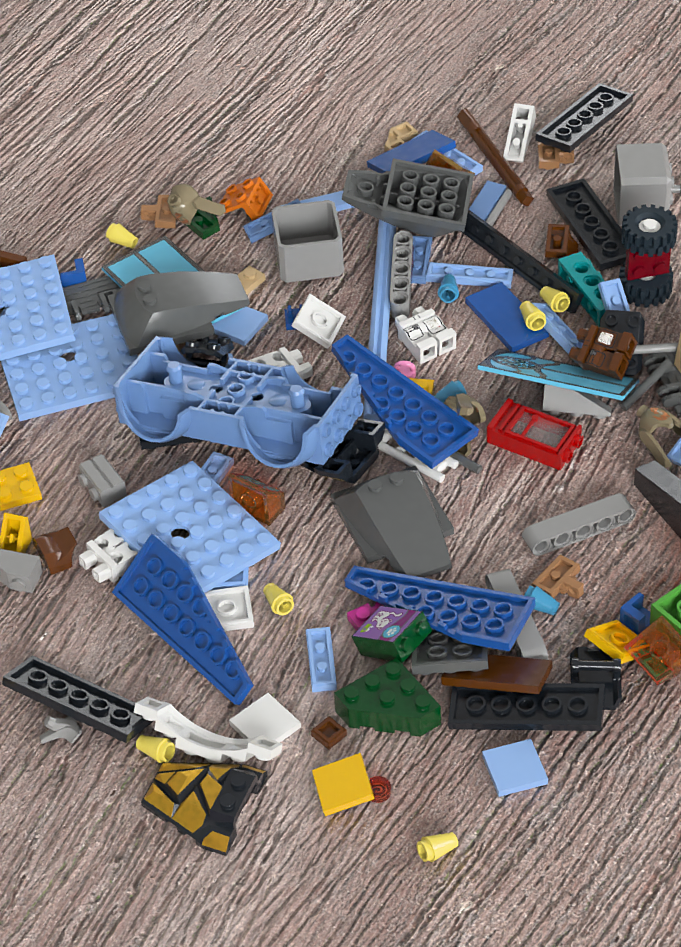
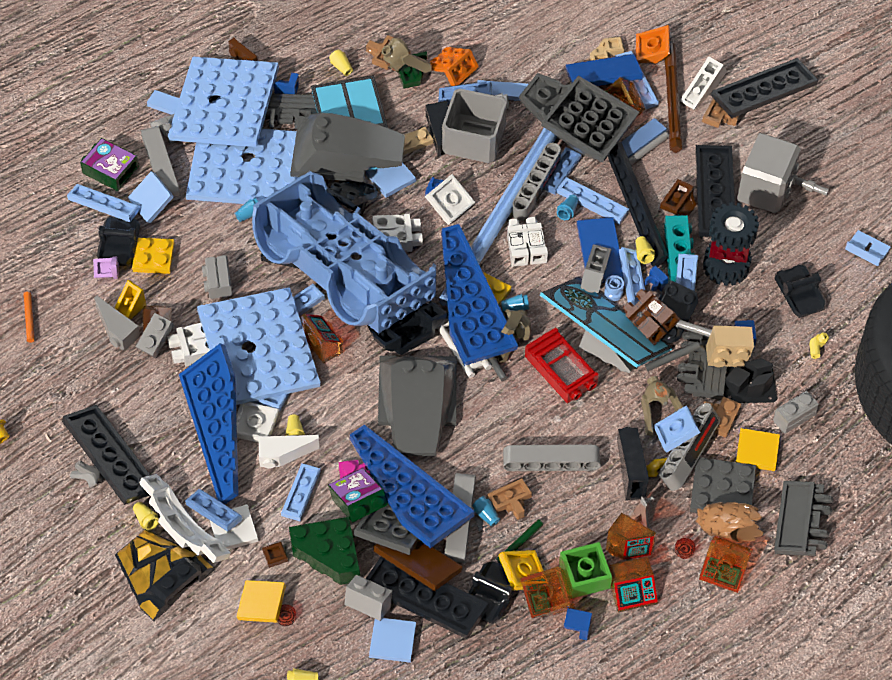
camera: 20 degrees right, 10 degrees up
bright pink tile [394,360,416,378] -> none
light yellow cone [520,301,546,331] -> none
blue panel [619,592,651,636] -> none
none -> light grey brick [136,313,174,359]
none -> medium blue tile [185,489,242,532]
none -> dark azure cone [234,198,258,222]
none -> white slope [259,435,319,468]
none -> light grey brick [344,575,392,621]
none -> black slope [425,101,448,157]
none -> dark green bar [496,519,543,564]
none -> light grey slope [580,244,611,293]
none -> light blue wheel [604,275,624,301]
none -> orange slope [636,25,670,64]
none -> blue tile [645,266,669,292]

